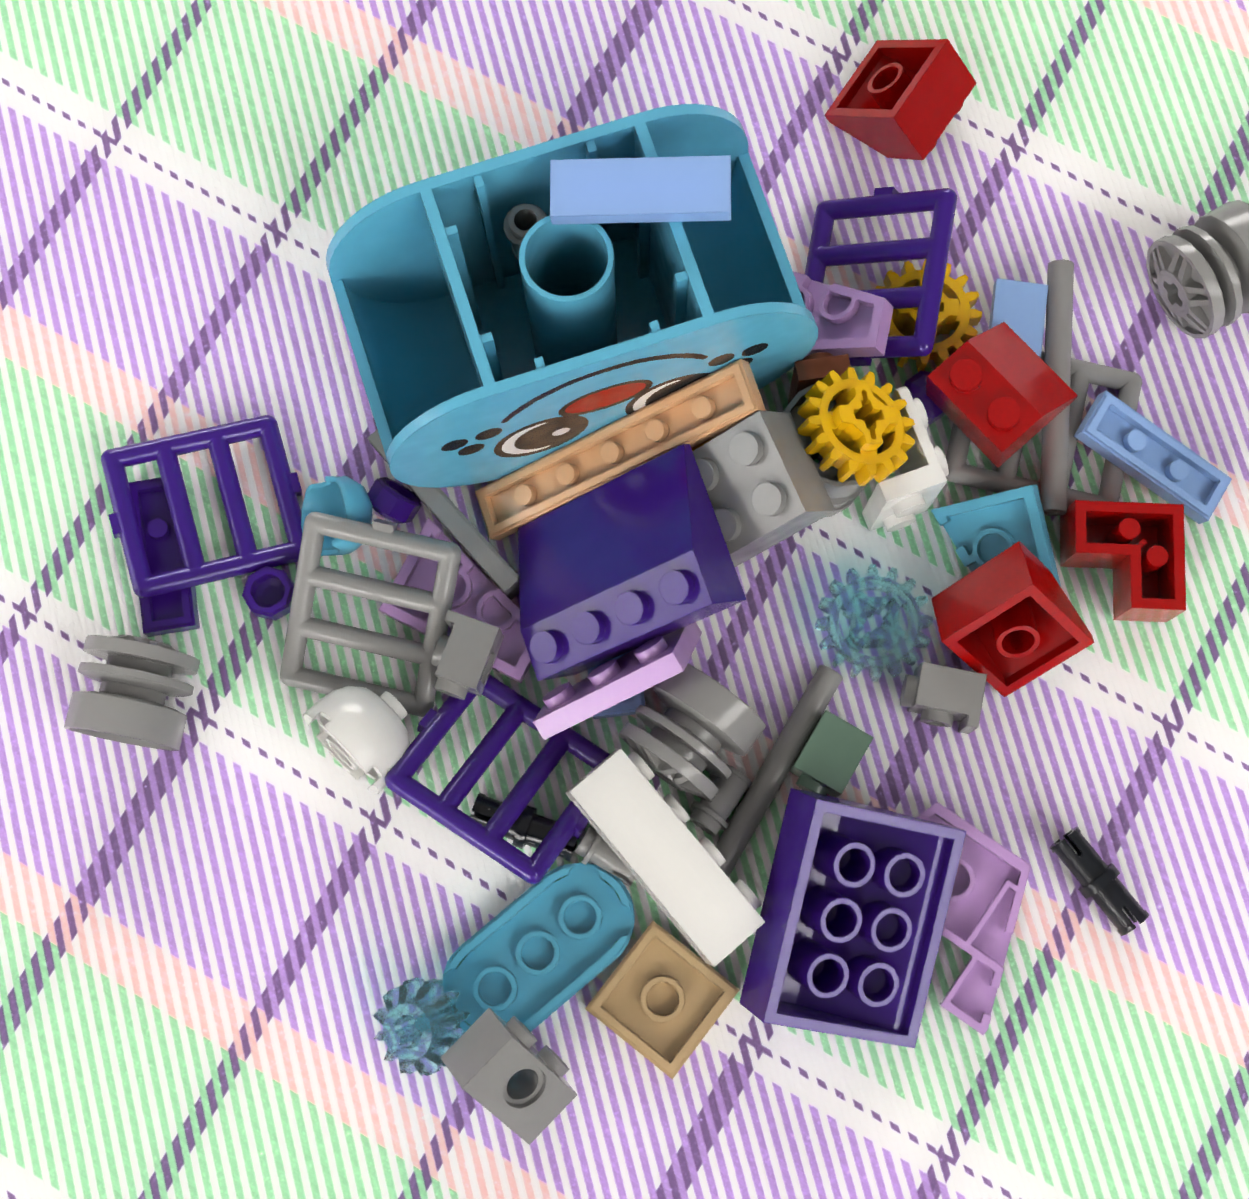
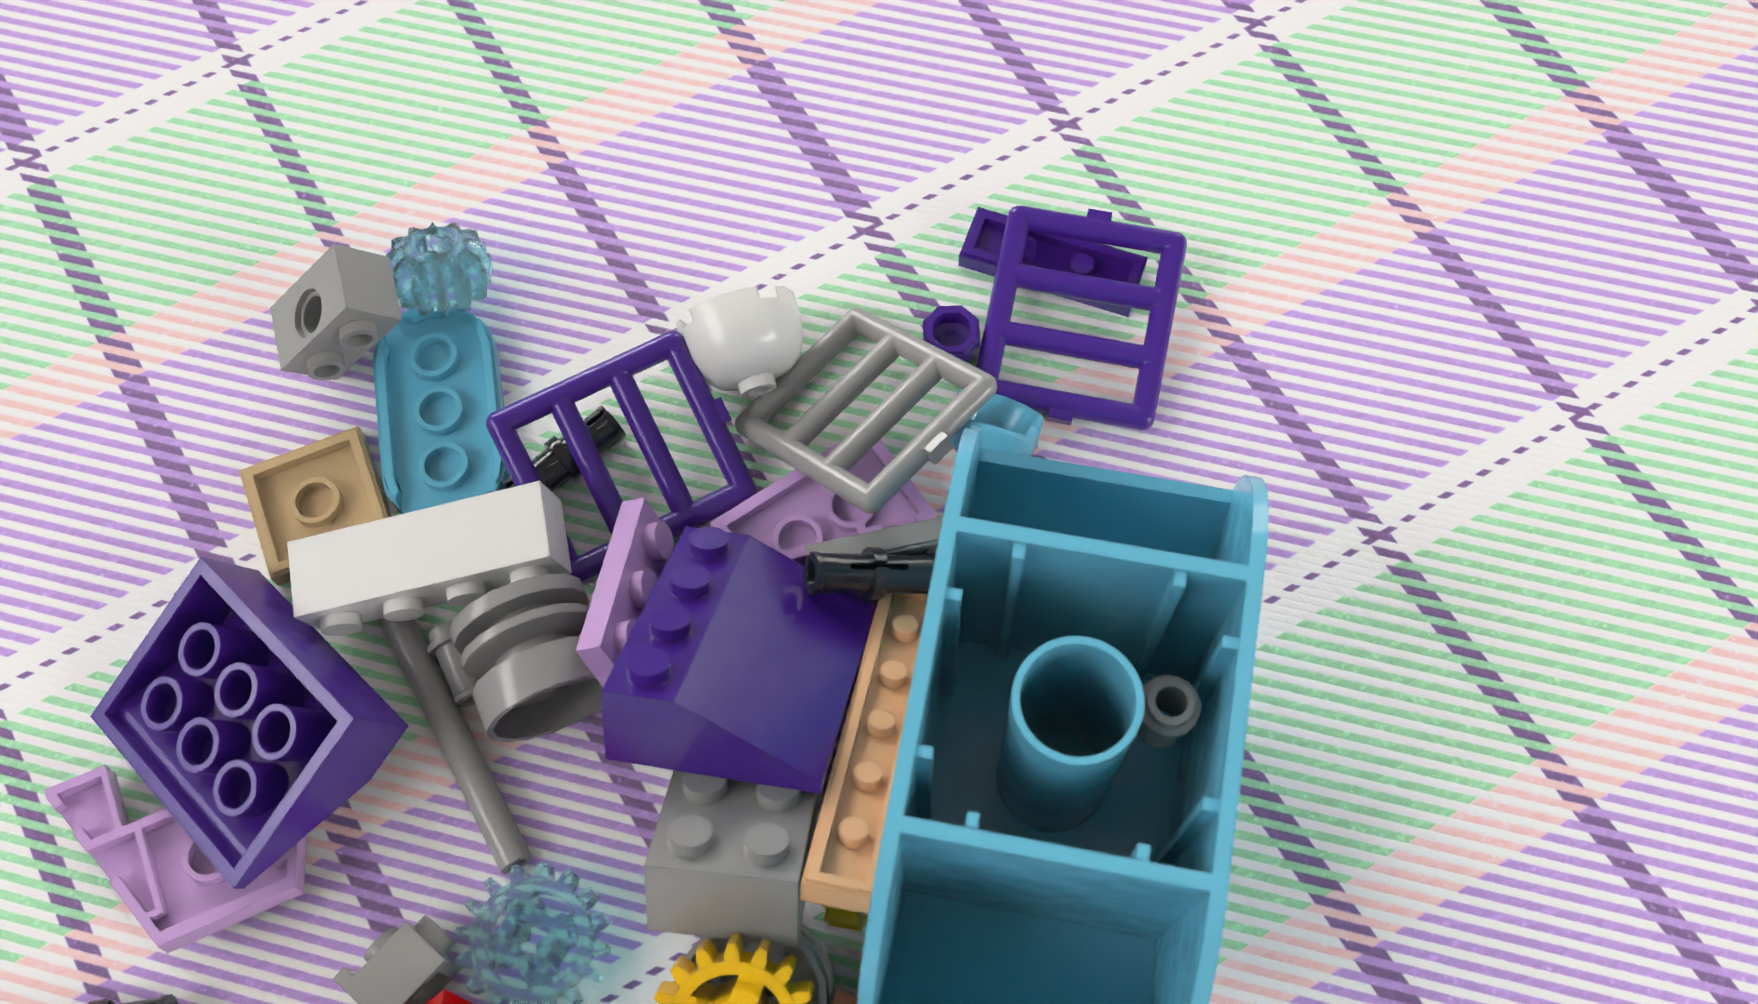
camera: 120 degrees right, 10 degrees down
light grey wheel [64,635,200,751] -> none
light grey brick [431,609,504,700] -> none
light blue tile [550,155,731,225] -> none
sand green brick [789,710,874,797] -> none
none -> black pin [803,547,936,600]

